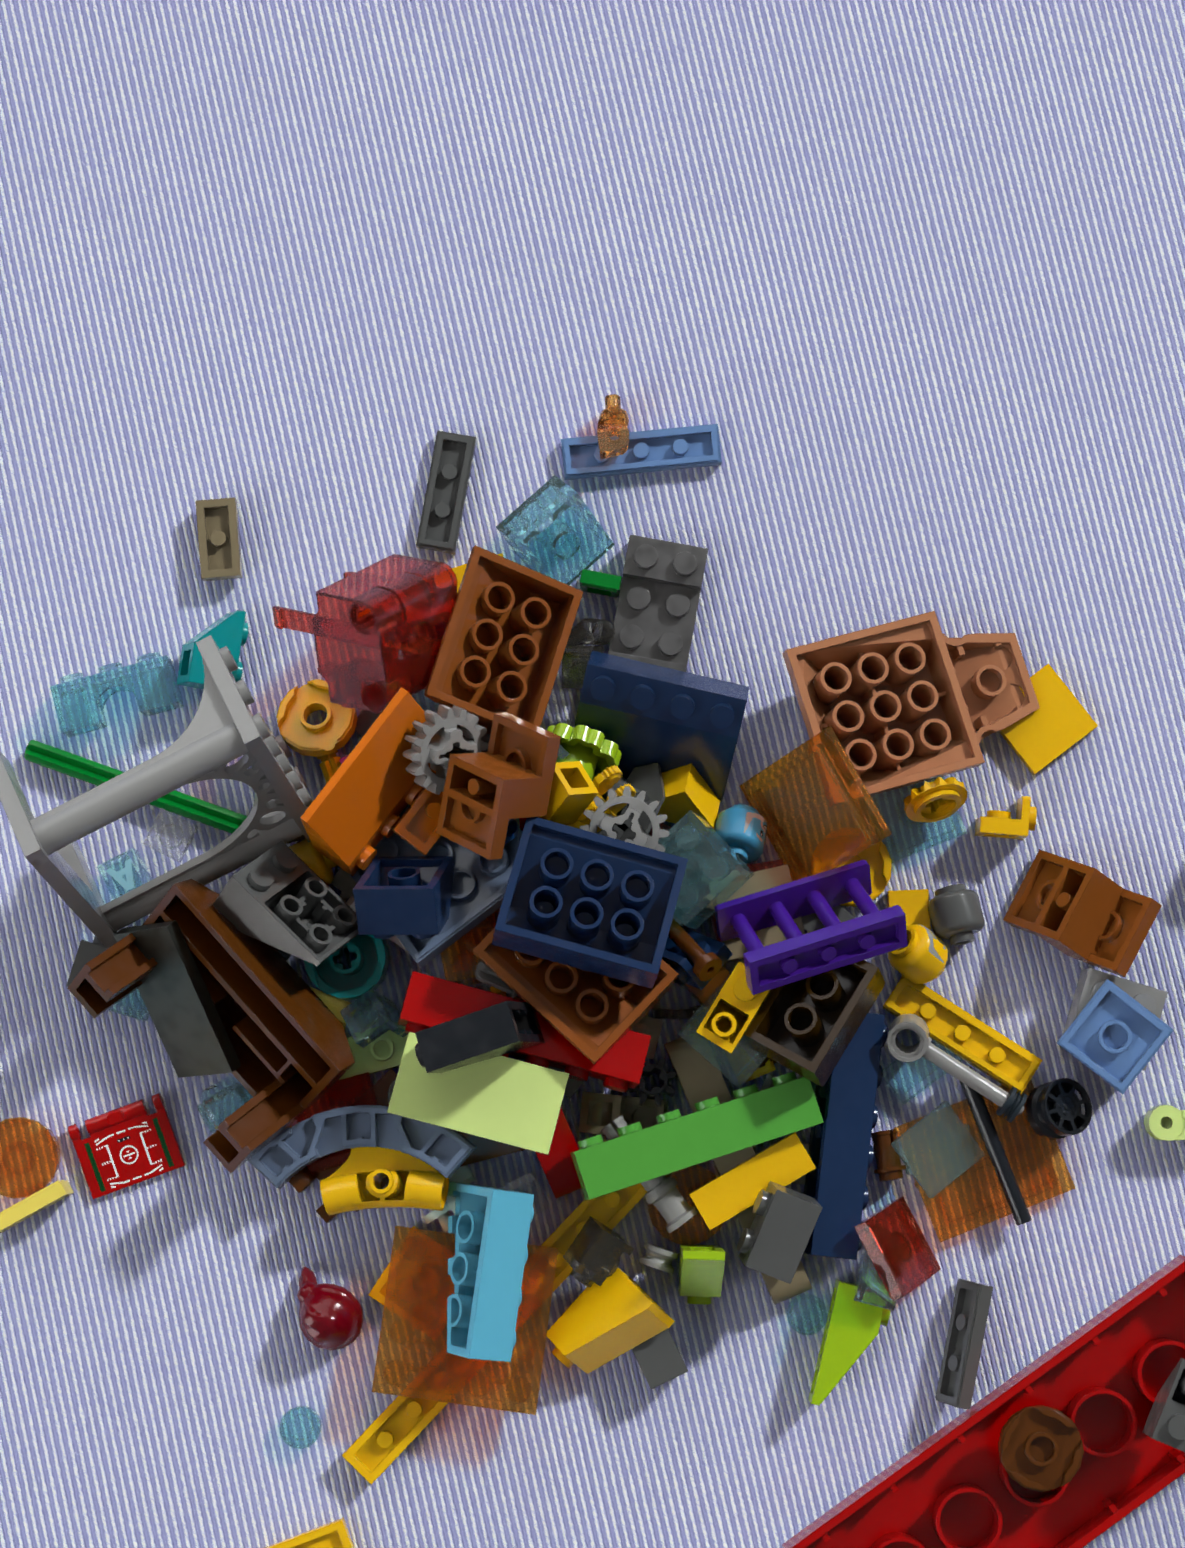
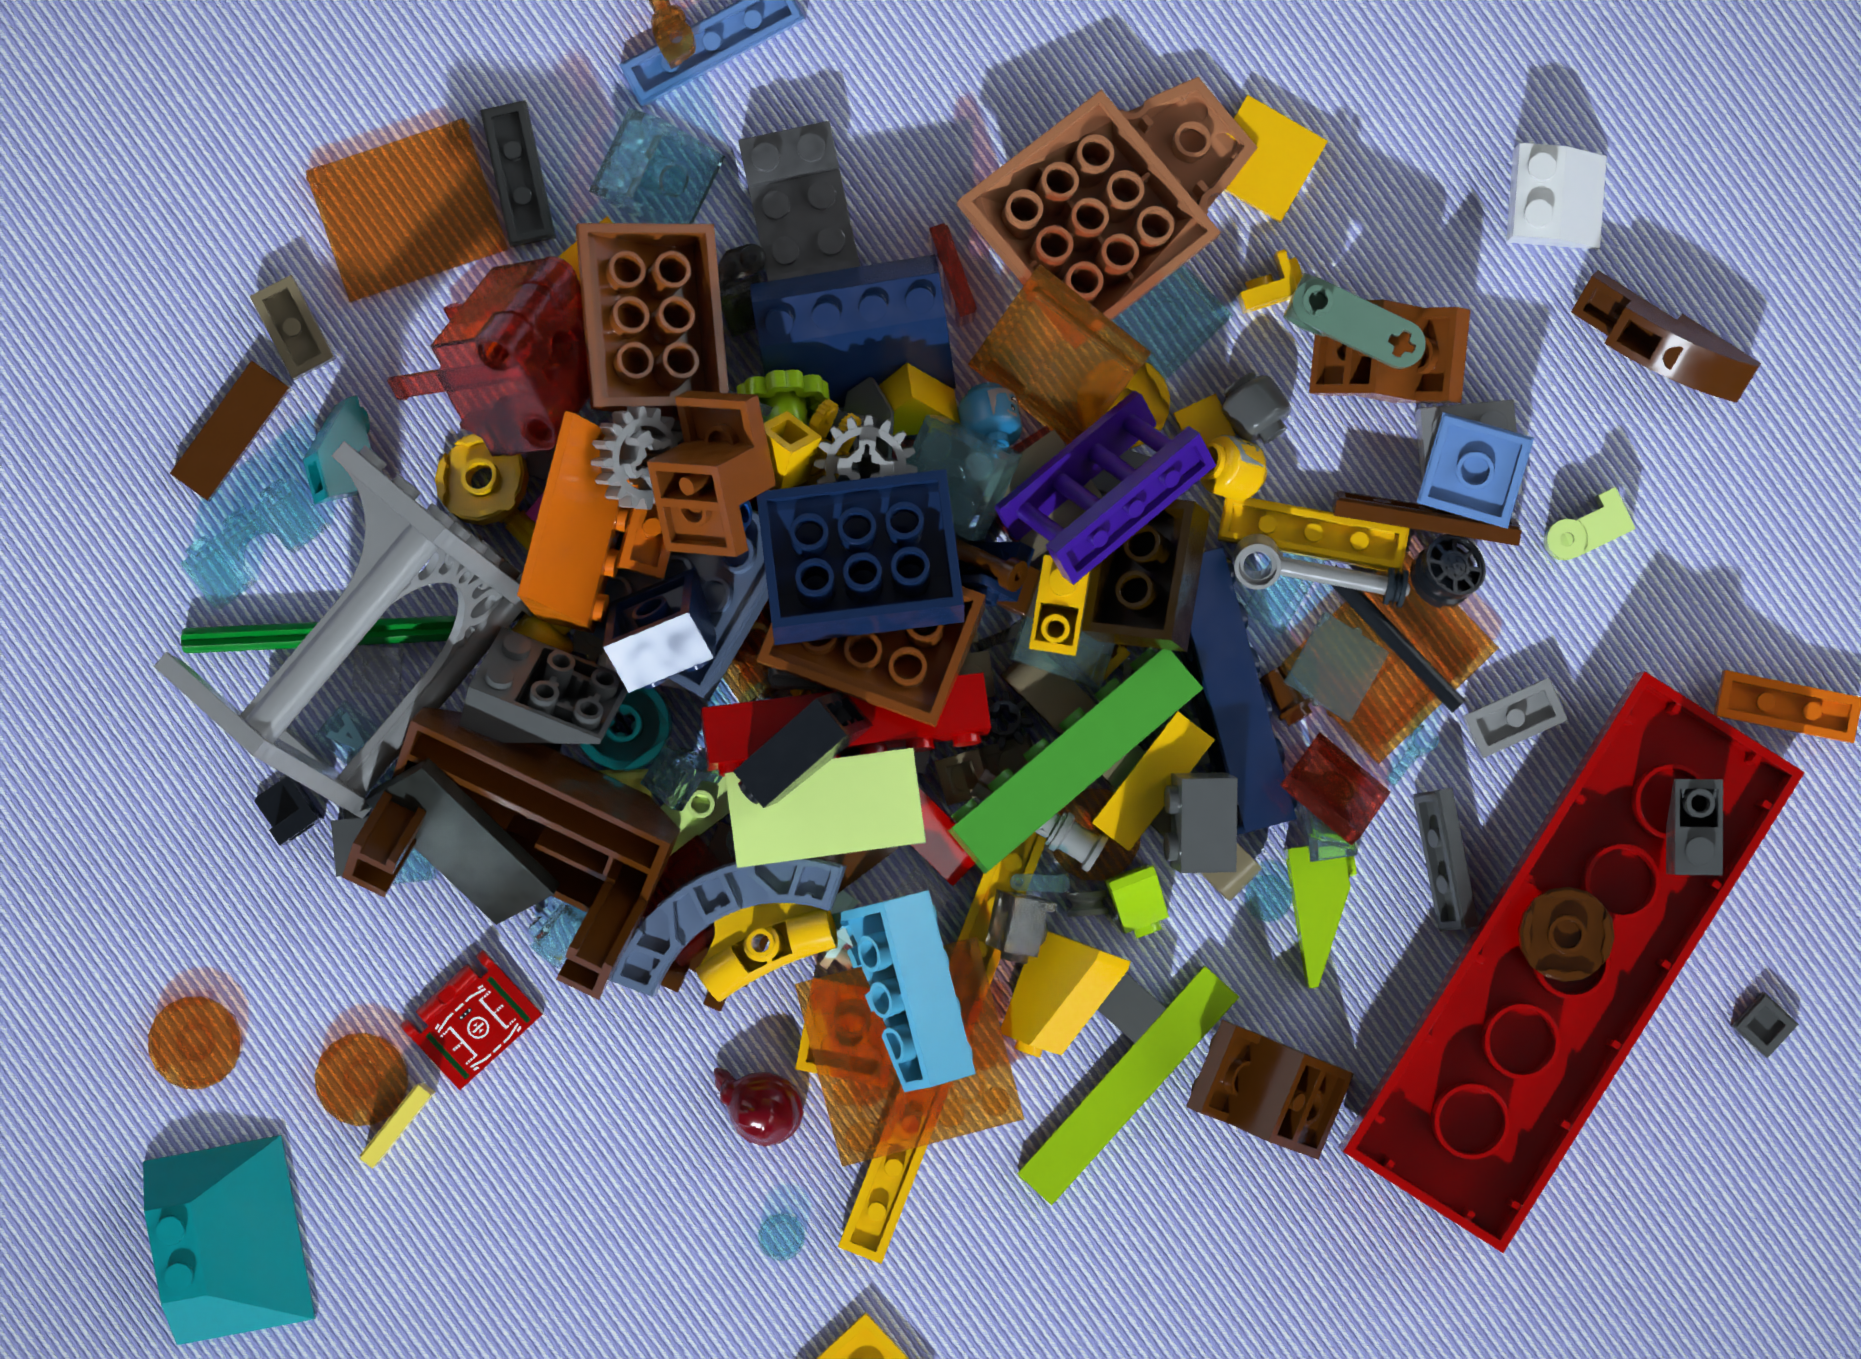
camera: 25 degrees left, 5 degrees up
green tile [580,569,622,598] -> none
yellow gear [903,777,967,823] -> none
none -> reddish brown tile [170,360,291,502]
none -> black panel [255,774,324,846]
none -> clear orange piece [305,118,509,303]
none -> clear red tile [927,223,977,327]
none -> clear light blue piece [1010,873,1070,893]
none -> lime tile [1017,965,1239,1205]
none -> reddish brown bracket [1186,1020,1354,1160]
none -> sand green piece [1283,273,1426,369]
none -> reddish brown tile [1332,490,1522,546]
none -> clear light blue hand [1386,725,1439,786]
none -> light grey plate [1462,678,1568,758]

